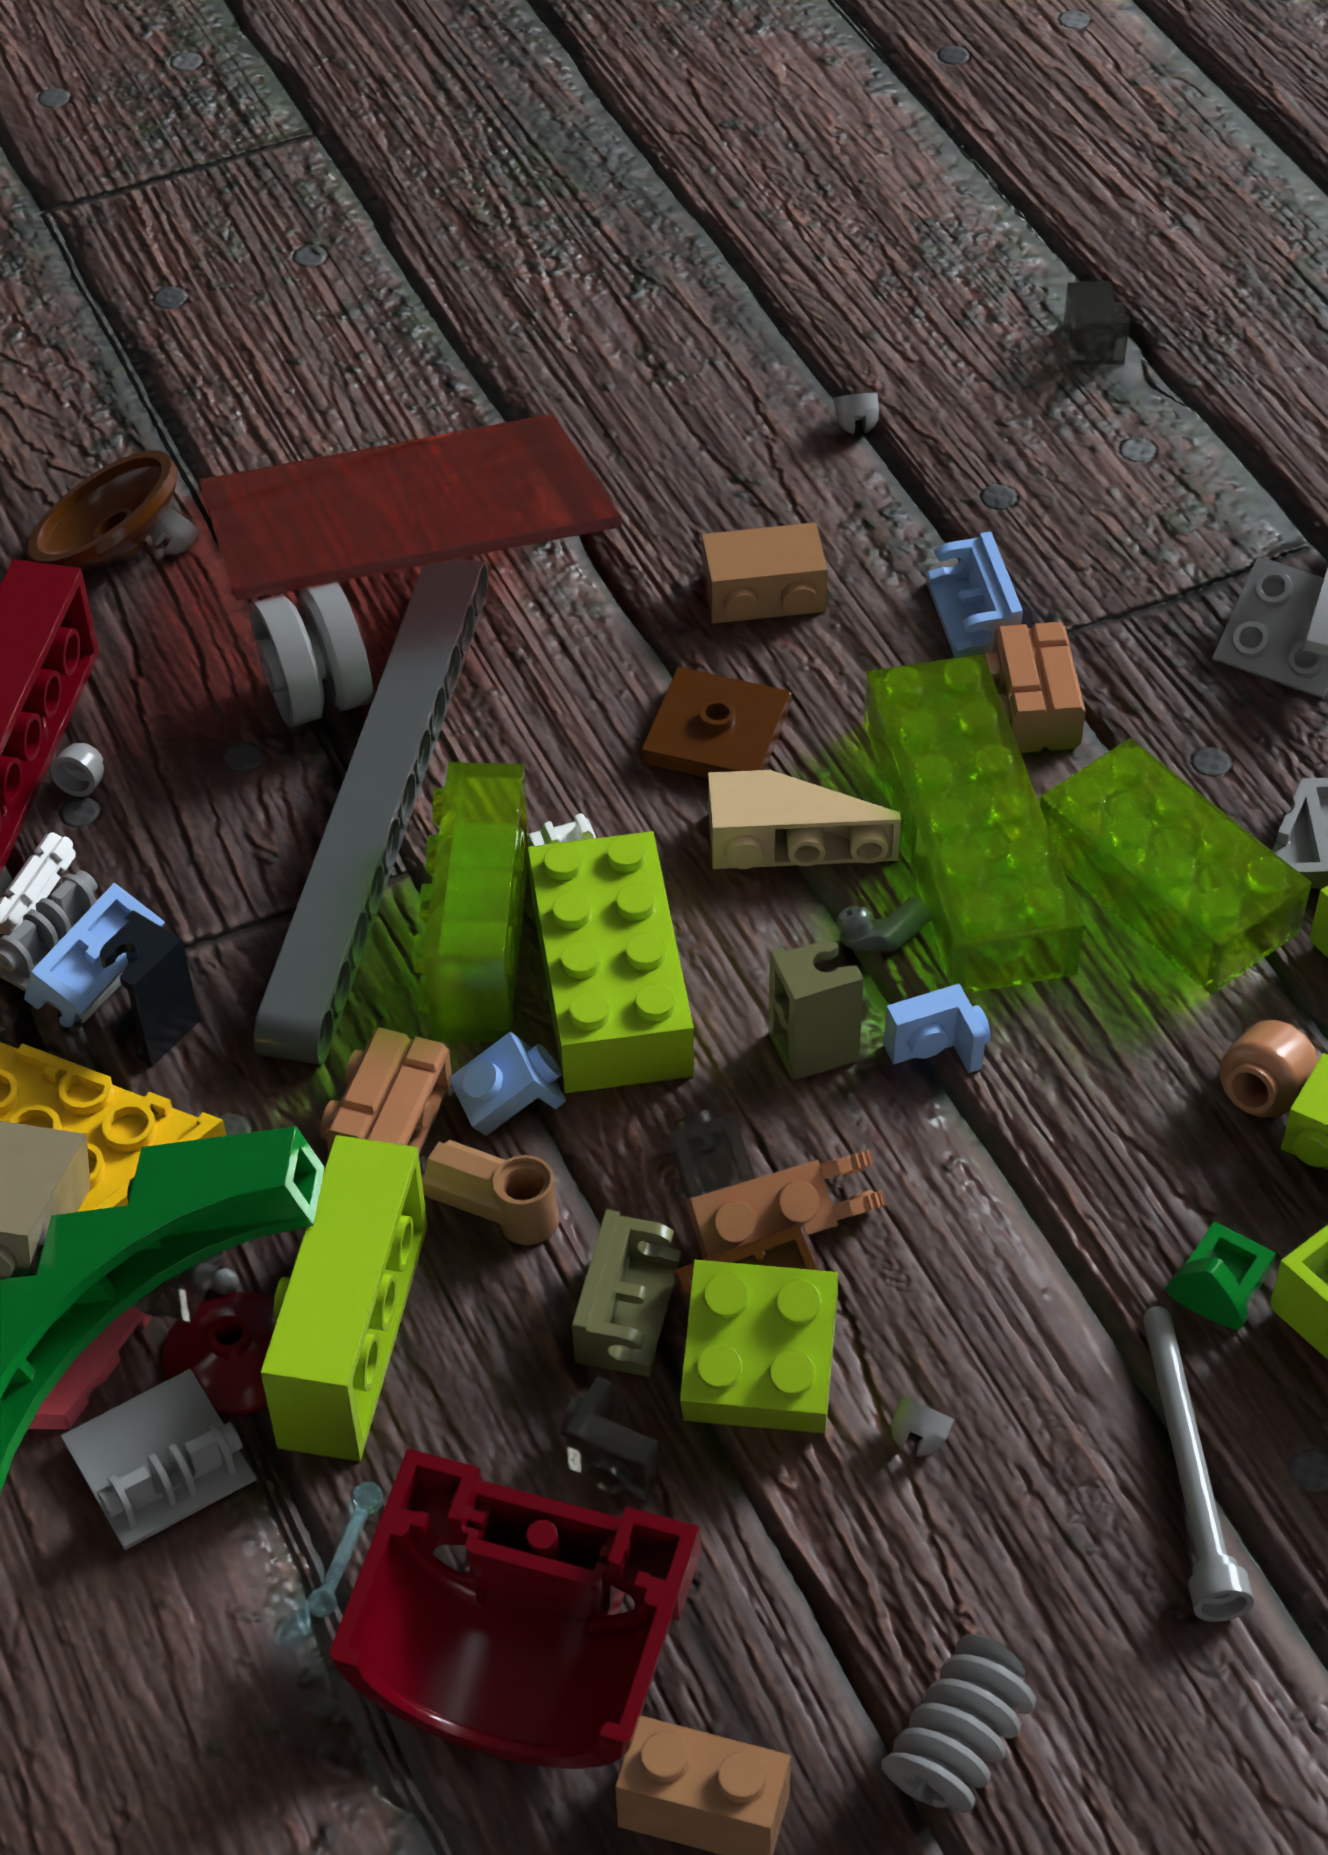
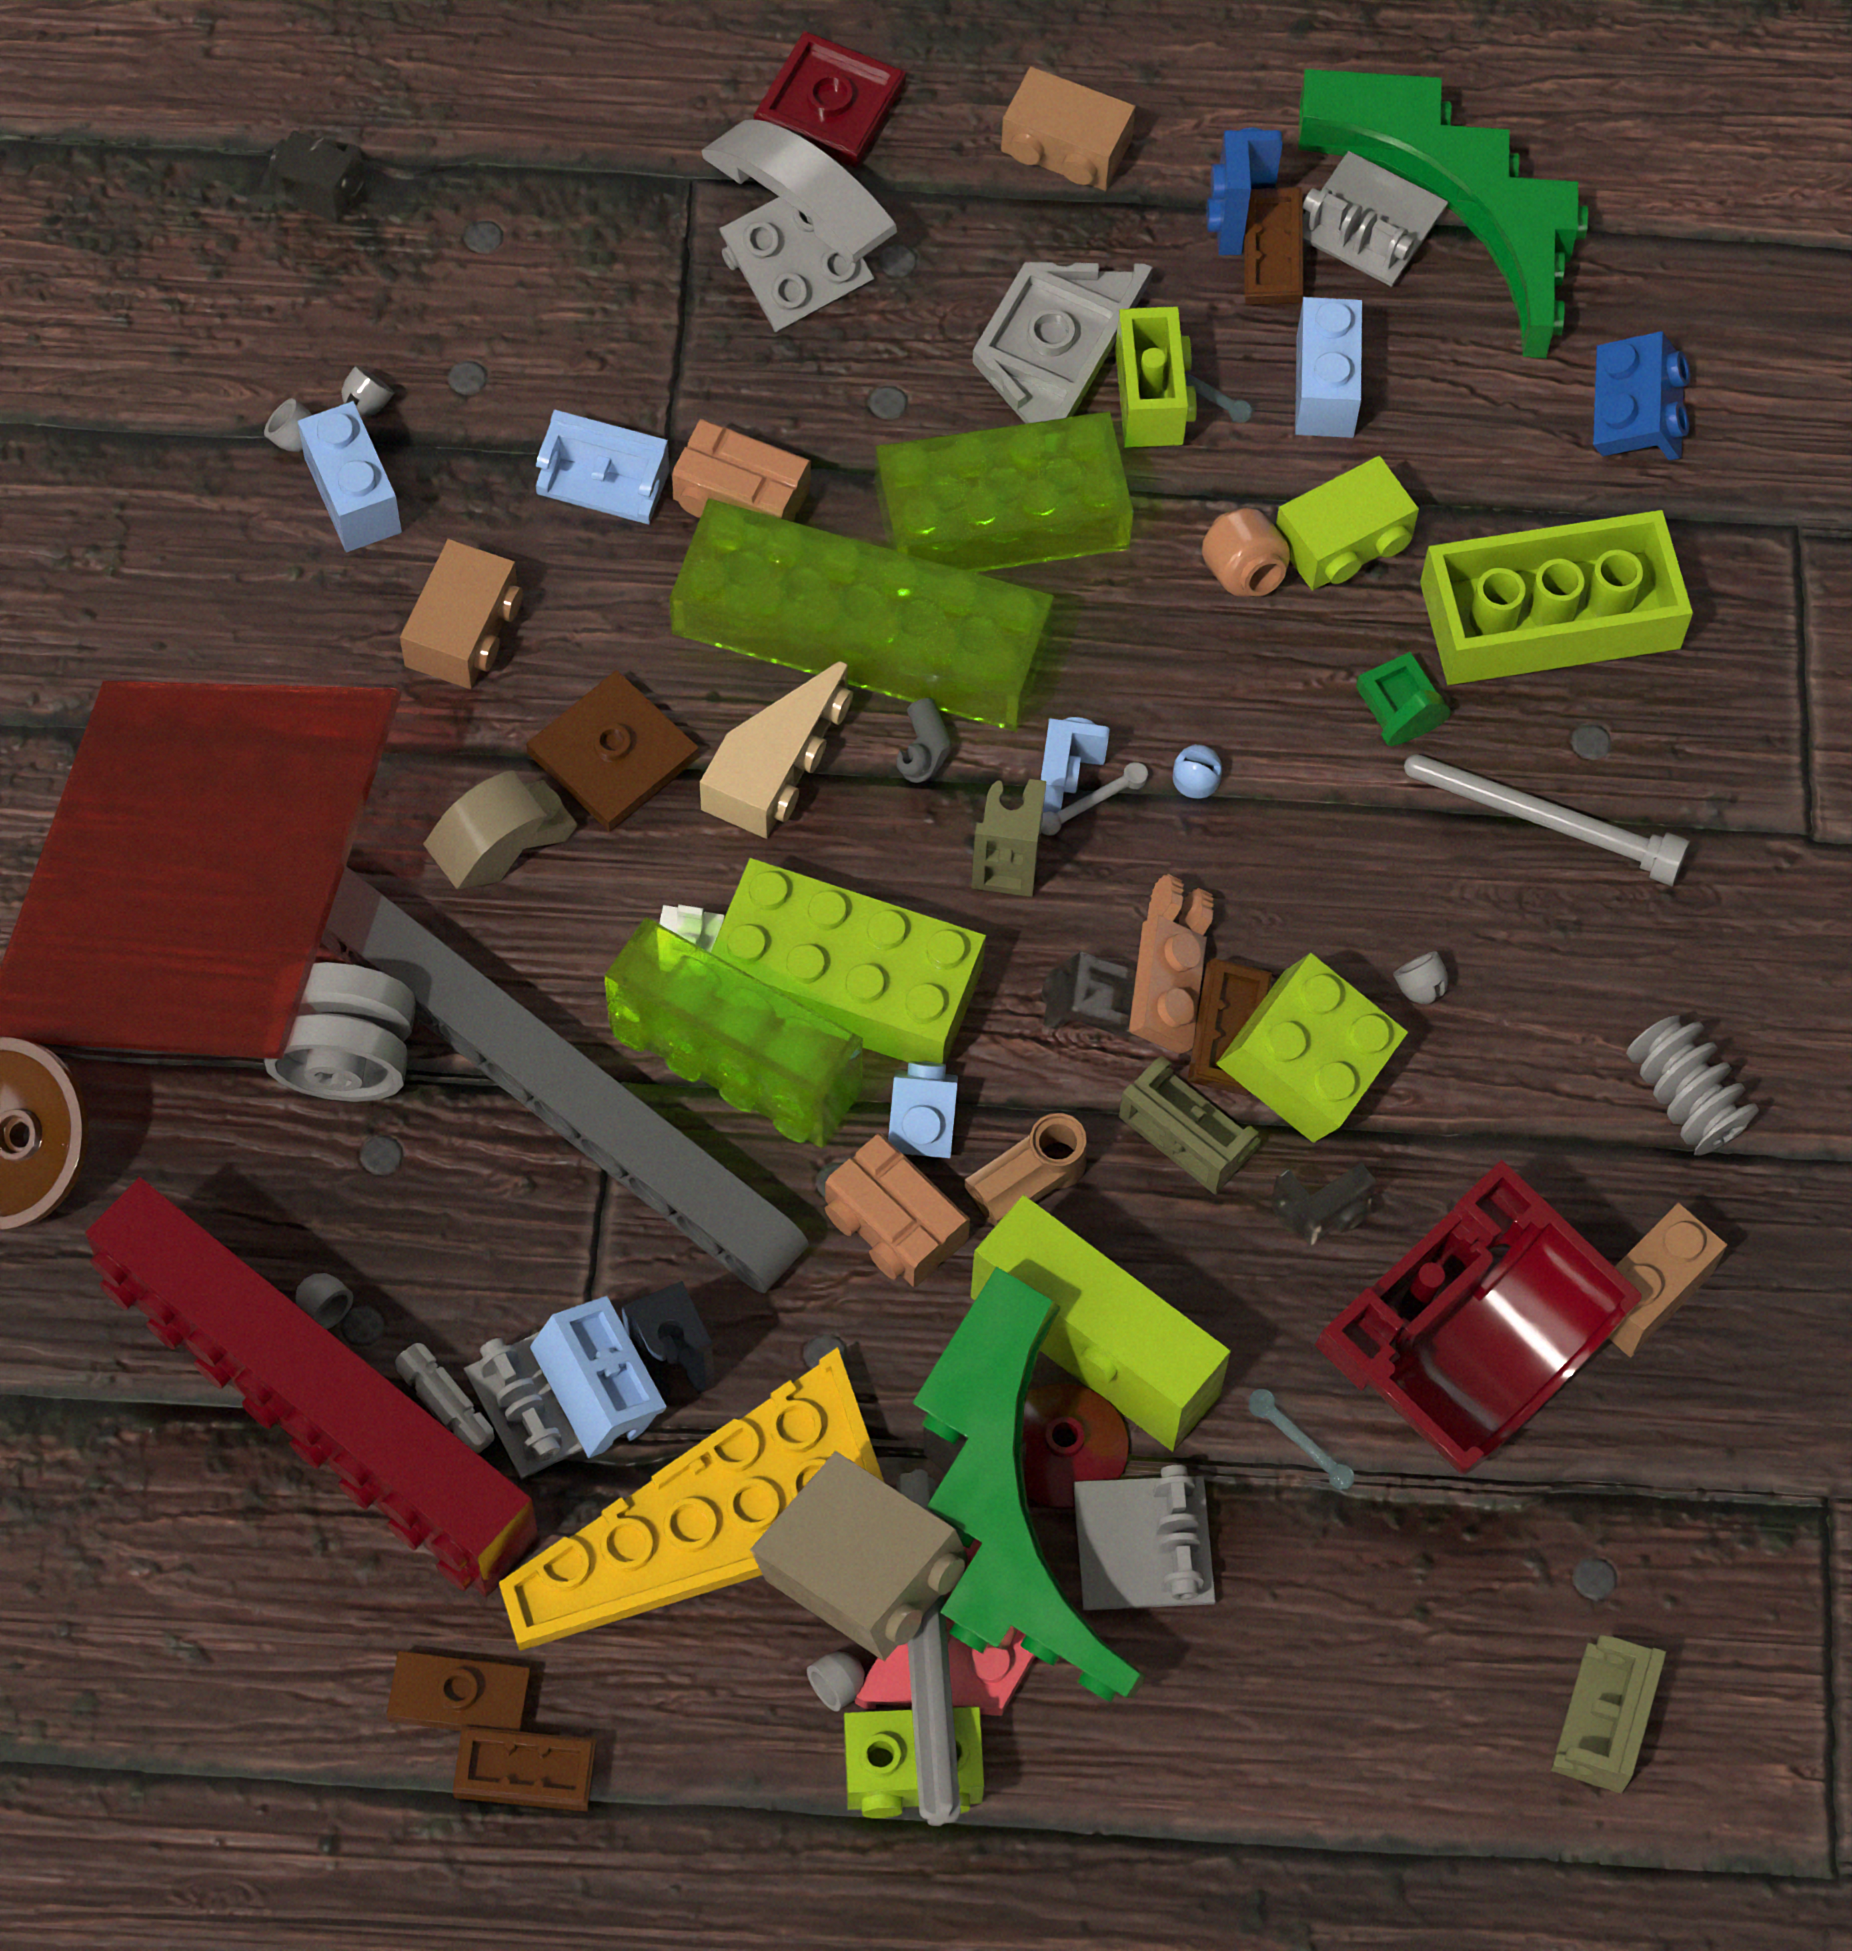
camera: 65 degrees left, 15 degrees up
none -> light blue brick [297,401,402,553]
none -> light grey hinge [341,365,394,417]
none -> dark tan brick [423,770,577,890]
none -> light grey hinge [1042,762,1148,836]
none -> light blue hinge [1172,744,1222,798]

